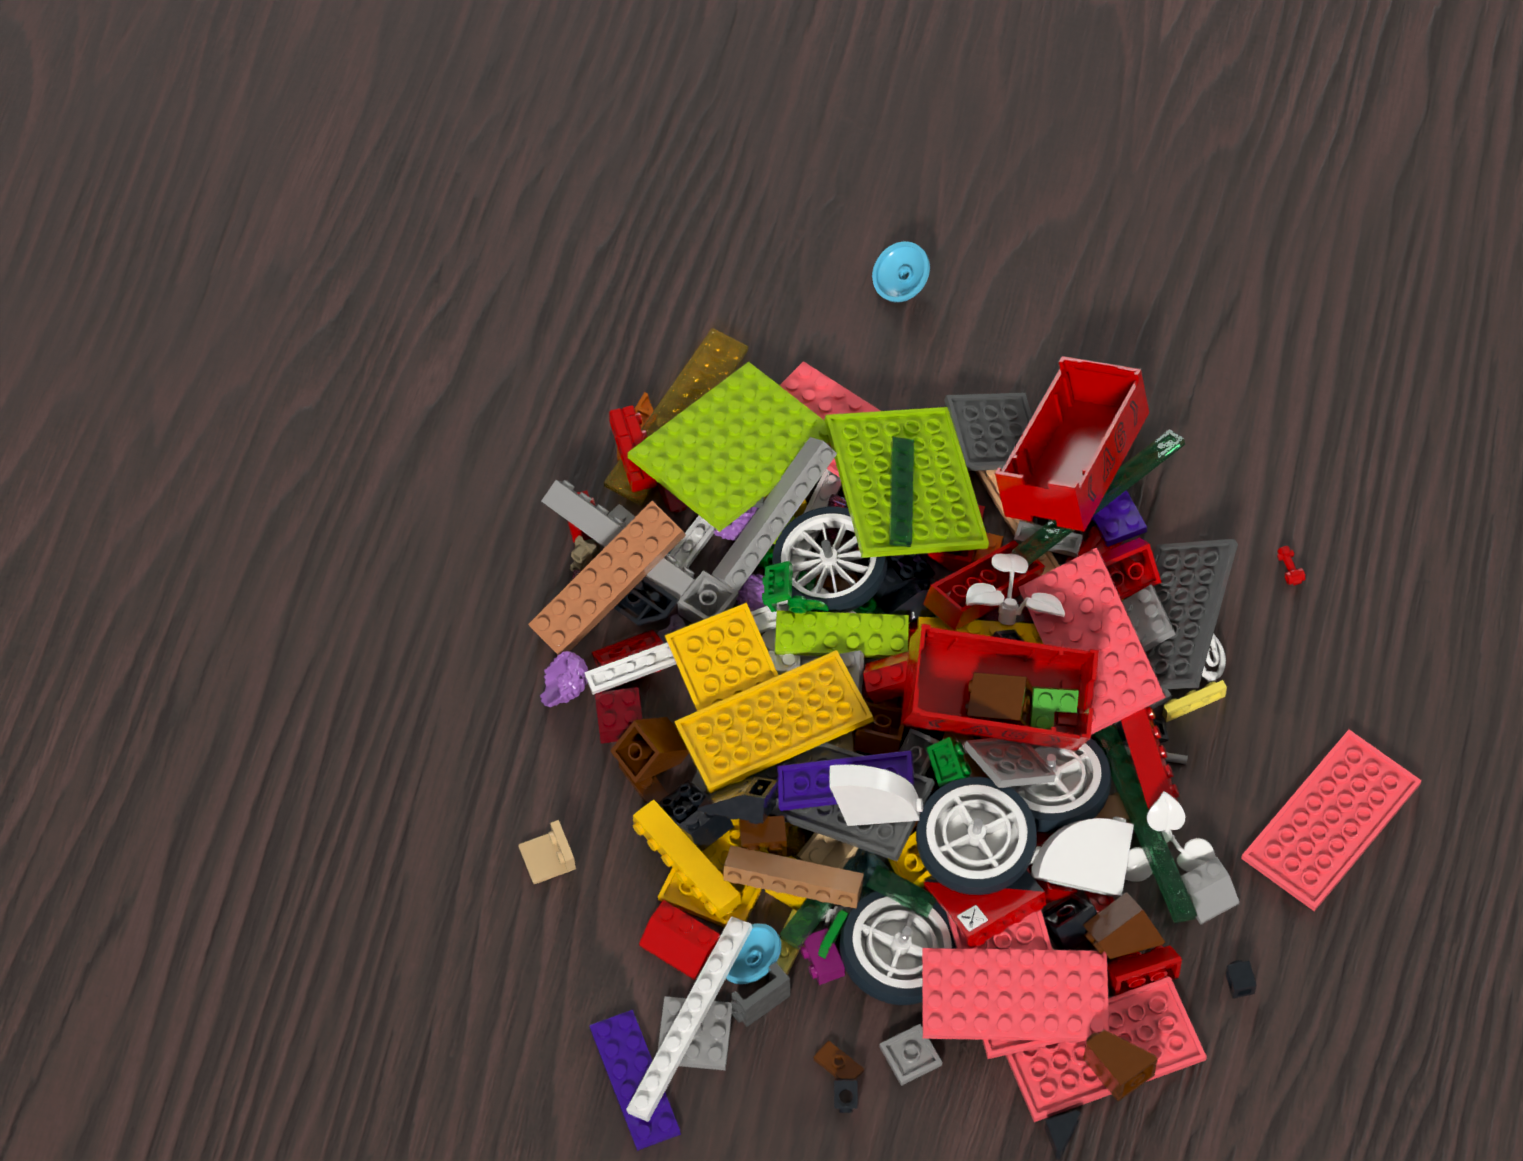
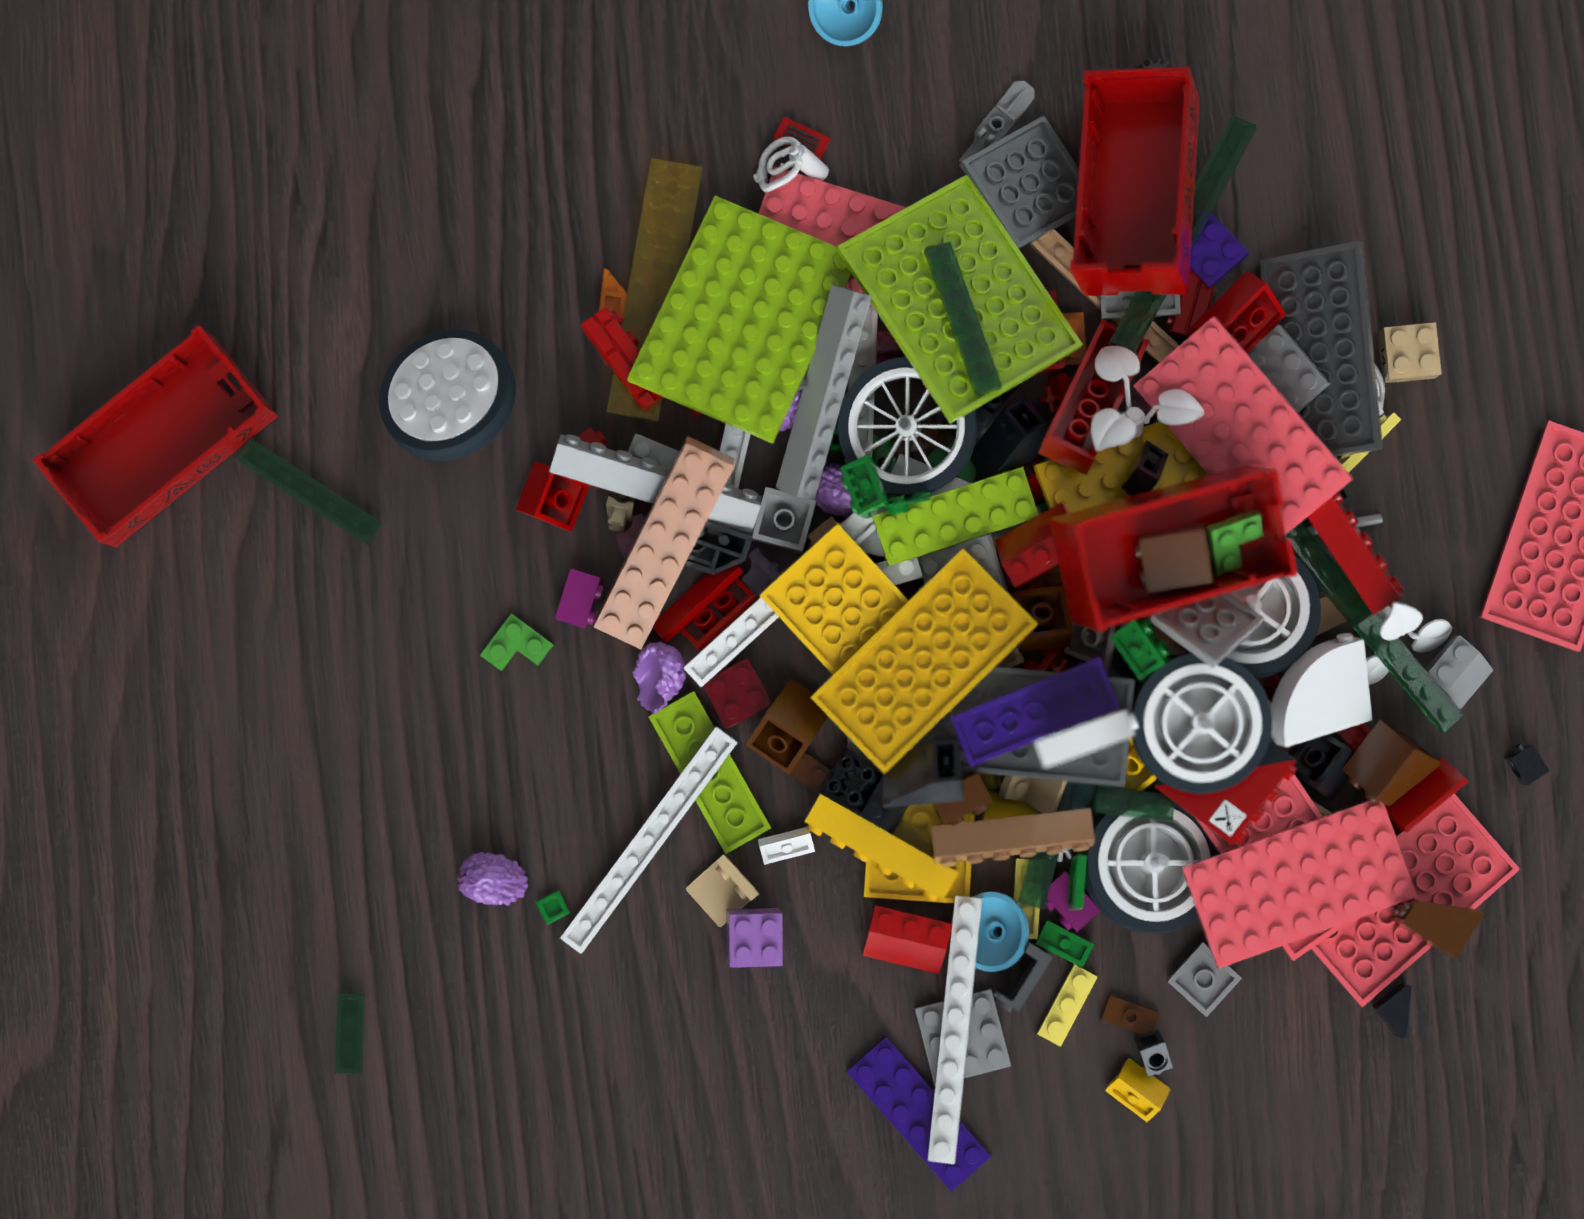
camera: 25 degrees left, 25 degrees up
red bar [1277,546,1306,586] -> none
none -> red piece [32,325,279,548]
none -> clear green plate [236,438,383,545]
none -> clear green plate [334,993,365,1074]
none -> white wheel [379,329,516,461]
none -> medium lavender piece [457,852,528,906]
none -> bright green plate [480,613,554,671]
none -> red slope [515,461,590,532]
none -> green tile [535,890,571,925]
none -> magenta brick [555,569,605,629]
none -> white plate [560,727,738,954]
none -> lime plate [649,691,771,854]
none -> red tile [652,564,743,643]
none -> medium lavender brick [727,908,783,967]
none -> white piece [754,137,829,192]
none -> white plate [758,827,815,865]
none -> red tile [773,116,831,160]
none -> light grey piece [959,80,1035,163]
none -> green plate [1035,920,1094,968]
none -> light yellow plate [1037,964,1098,1047]
none -> yellow panel [1105,1058,1170,1122]
none -> tan brick [1377,322,1442,383]

